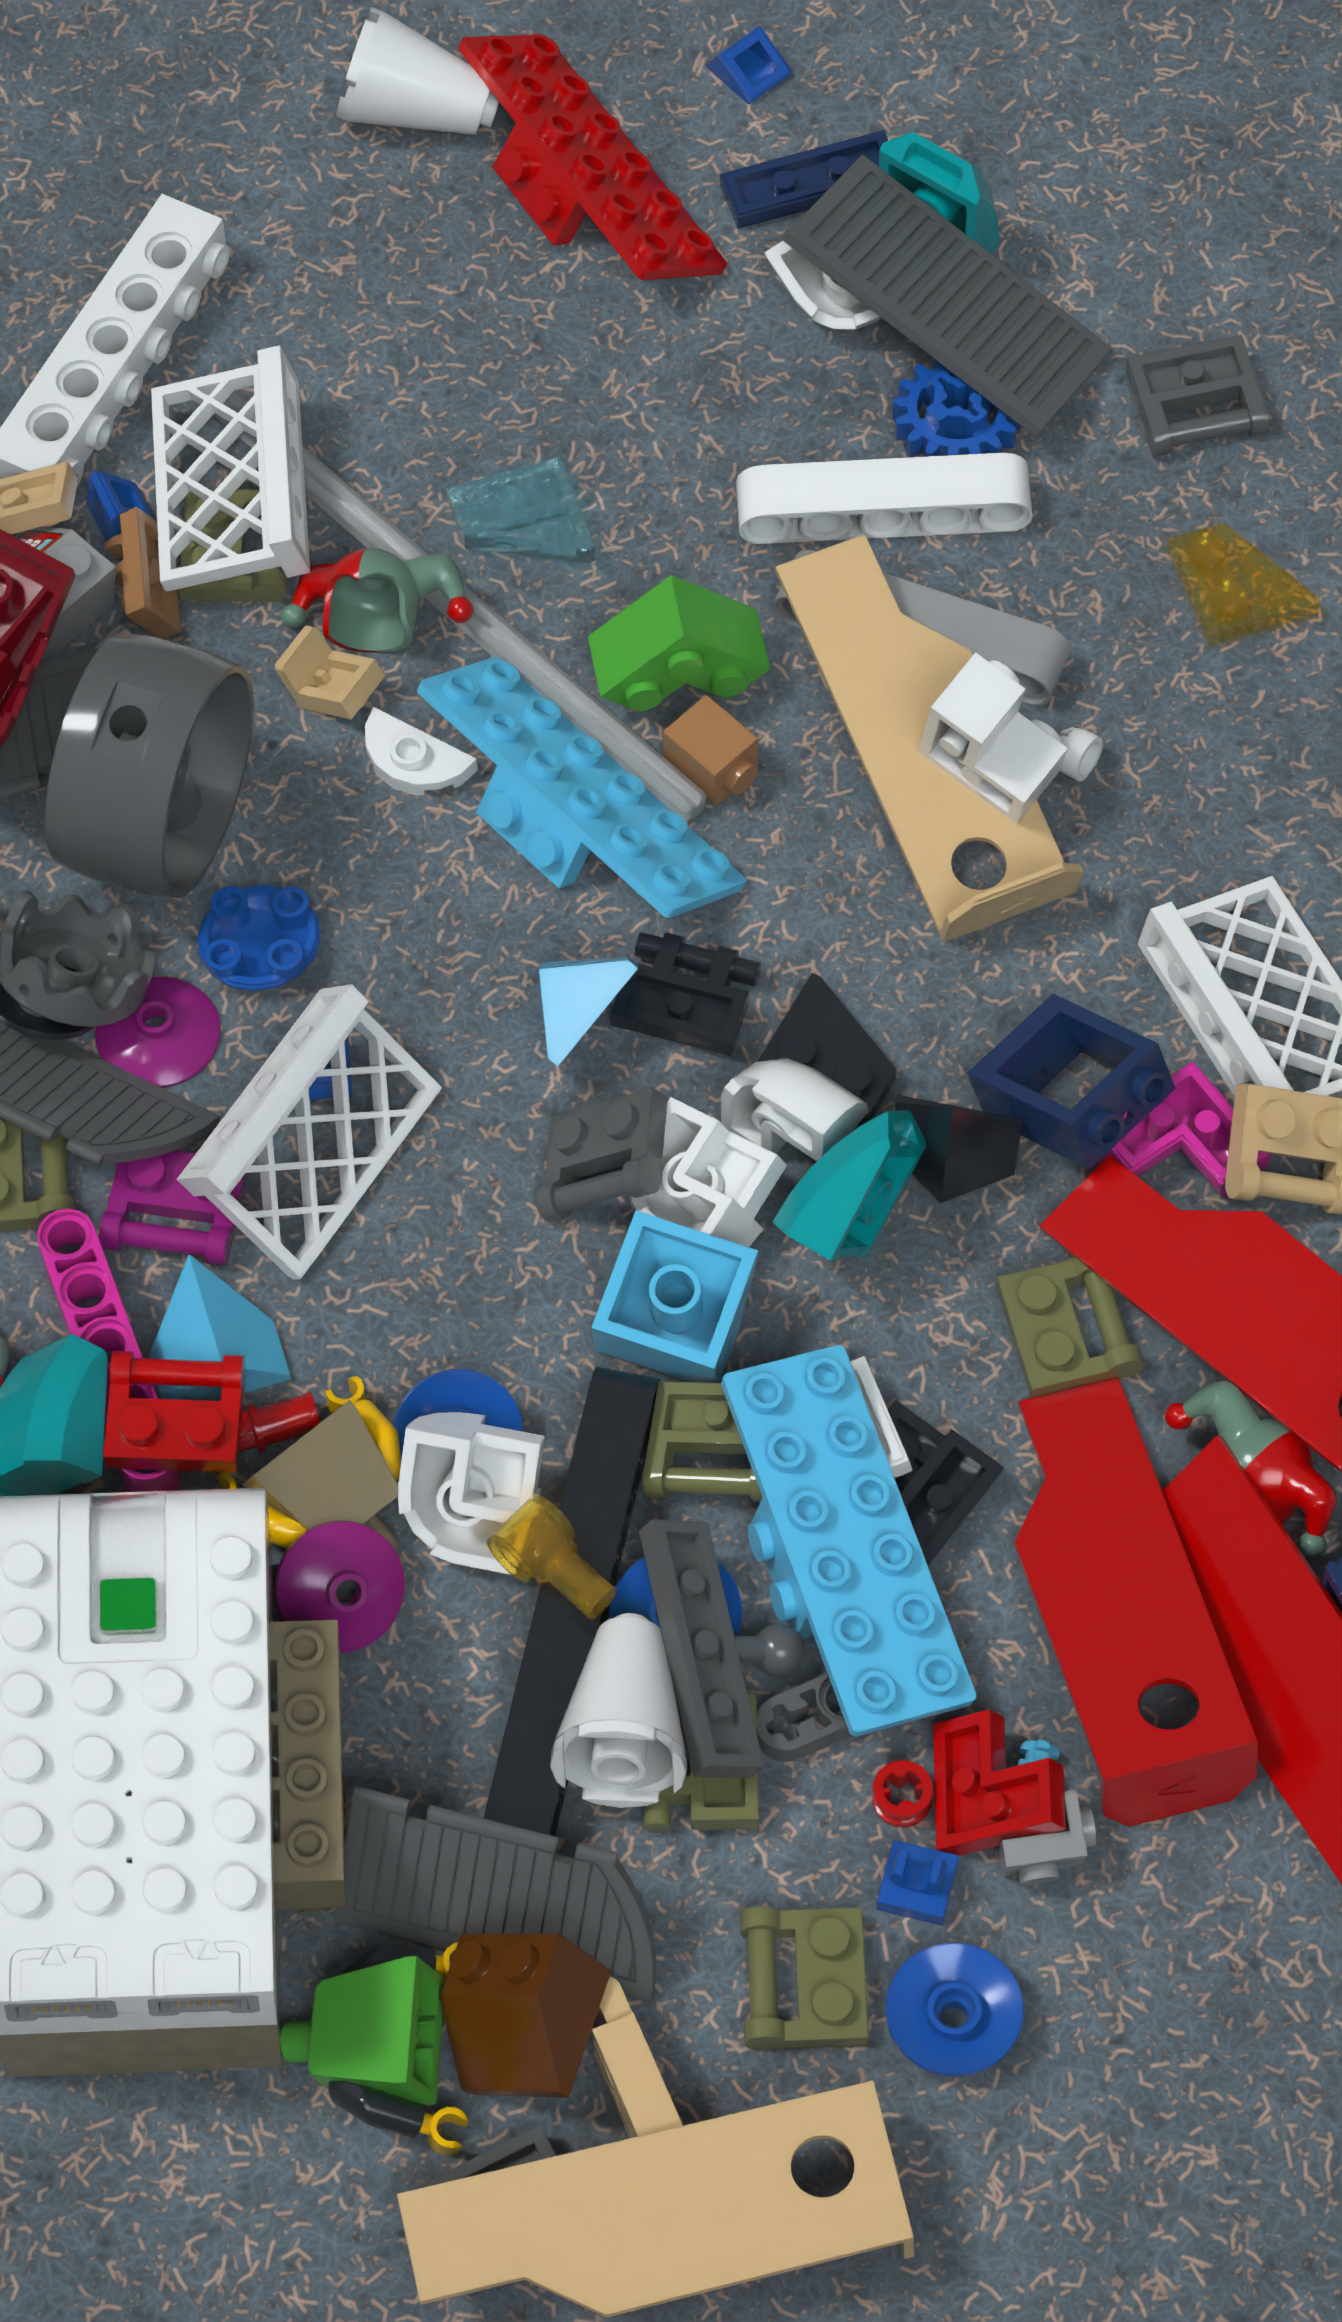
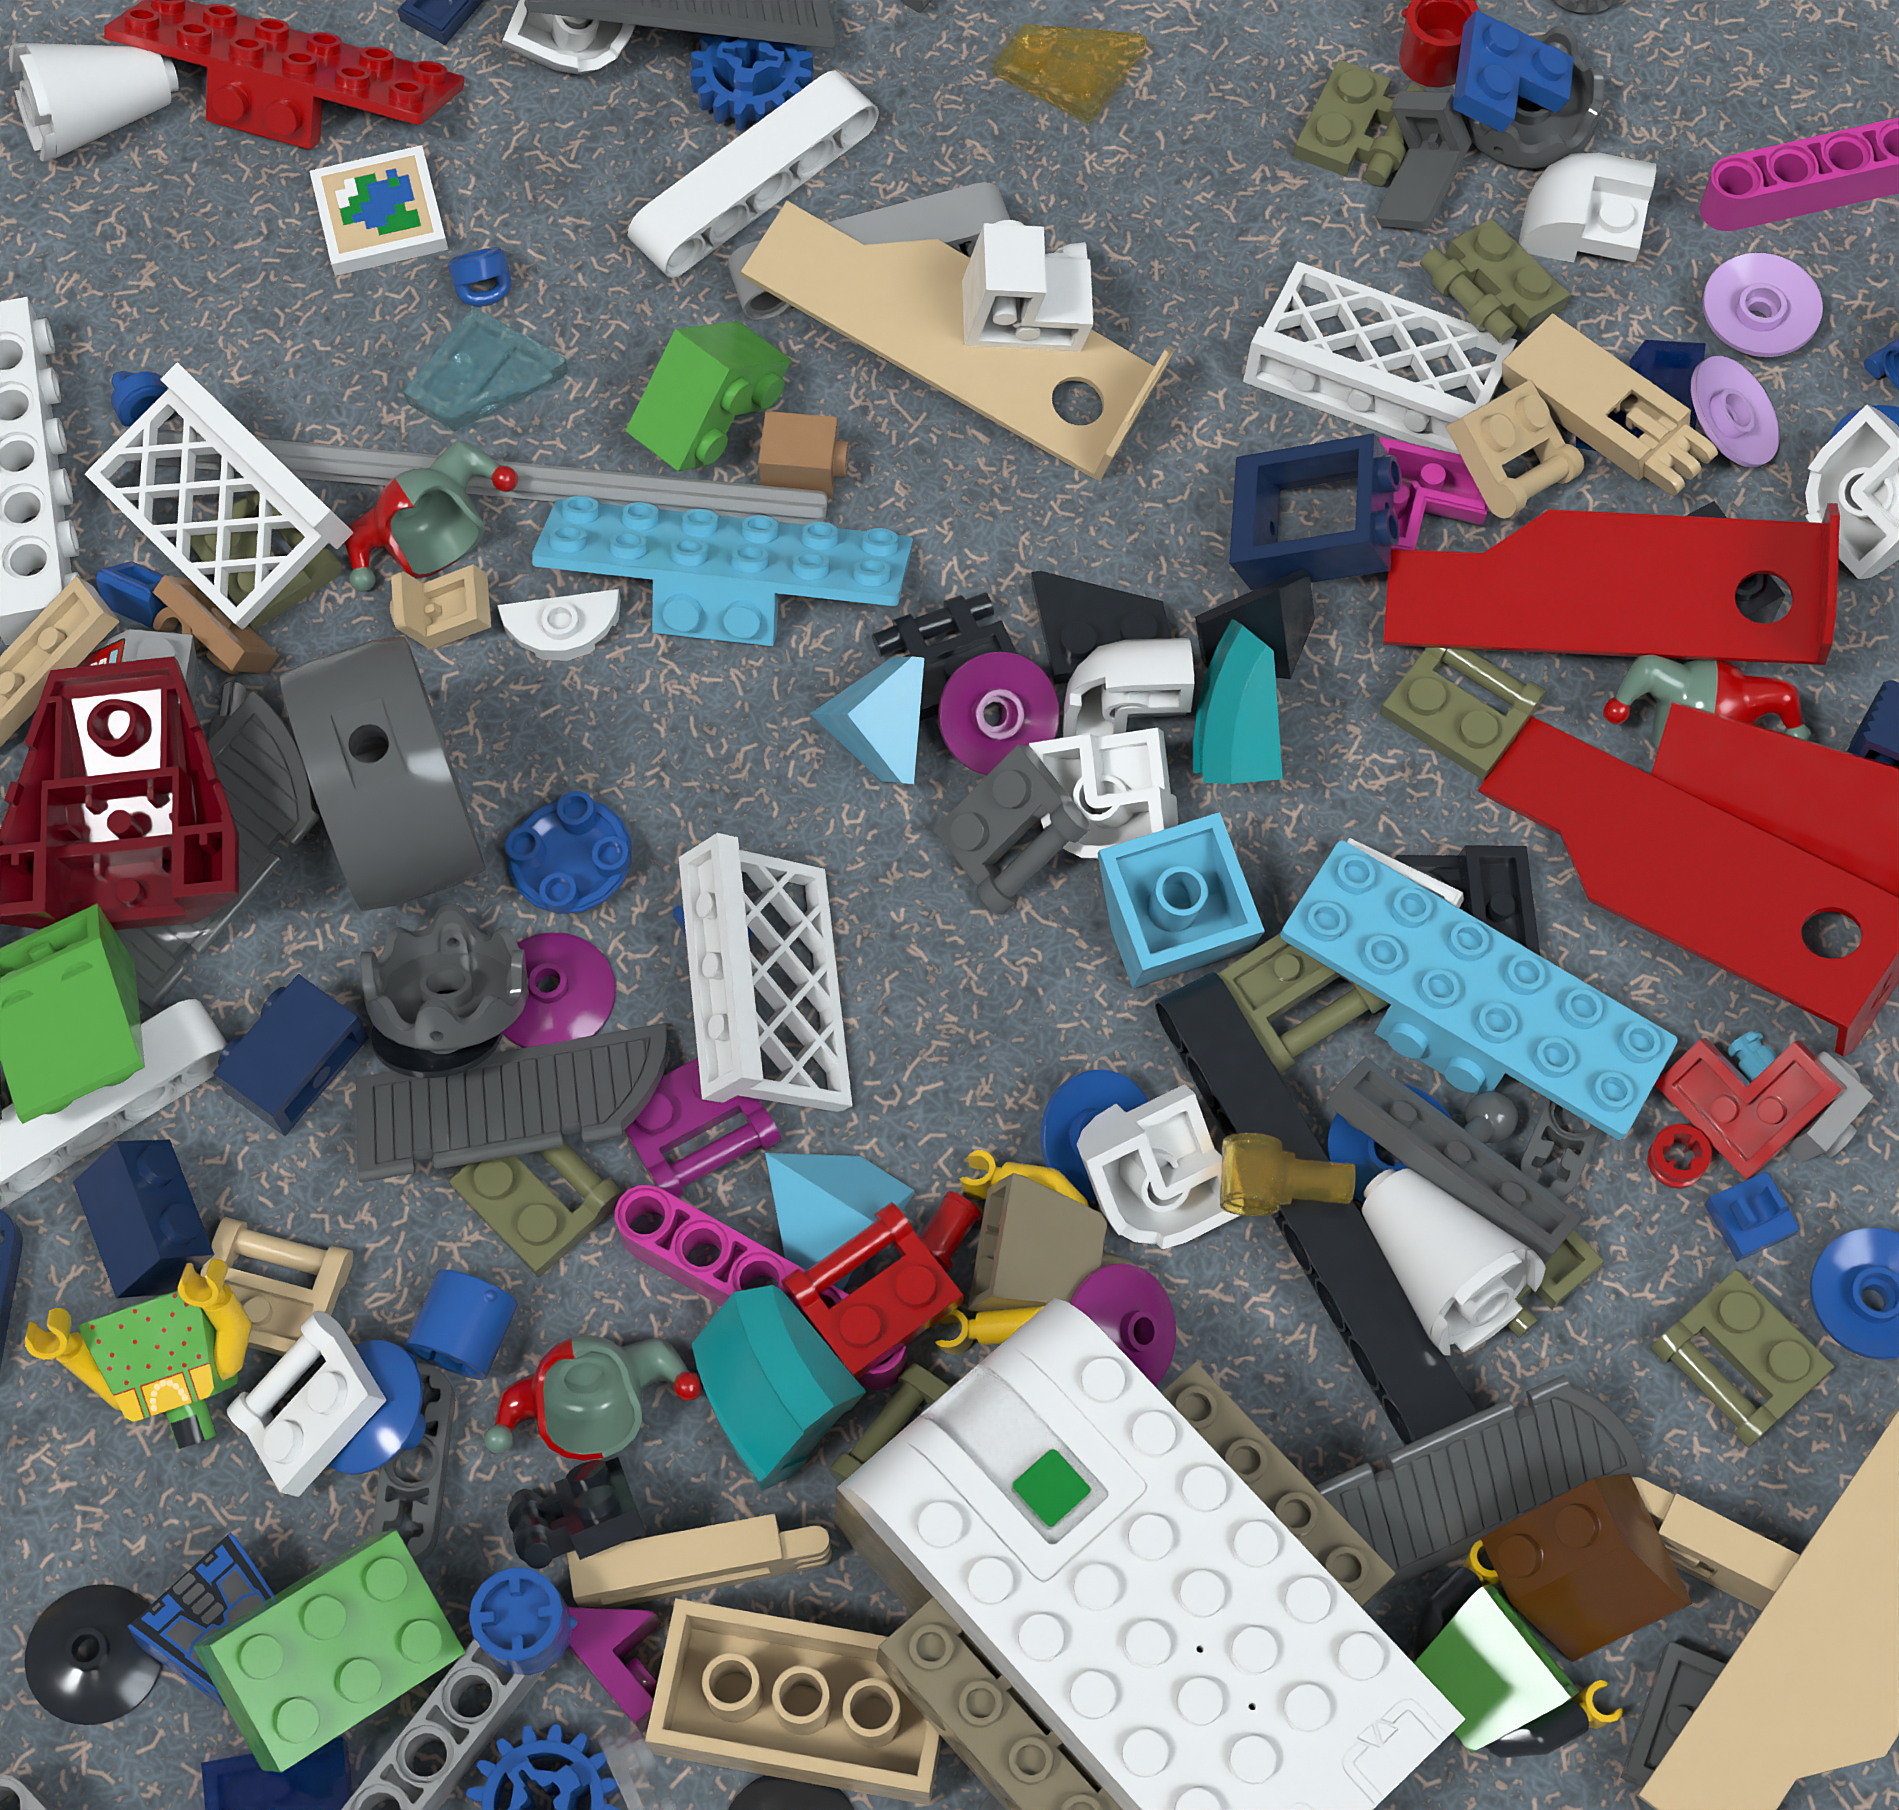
camera: 40 degrees left, 5 degrees up
none -> blue tile [111,371,169,427]
none -> tile [310,145,448,276]
none -> blue tile [448,247,511,307]
none -> magenta dish [938,652,1059,776]

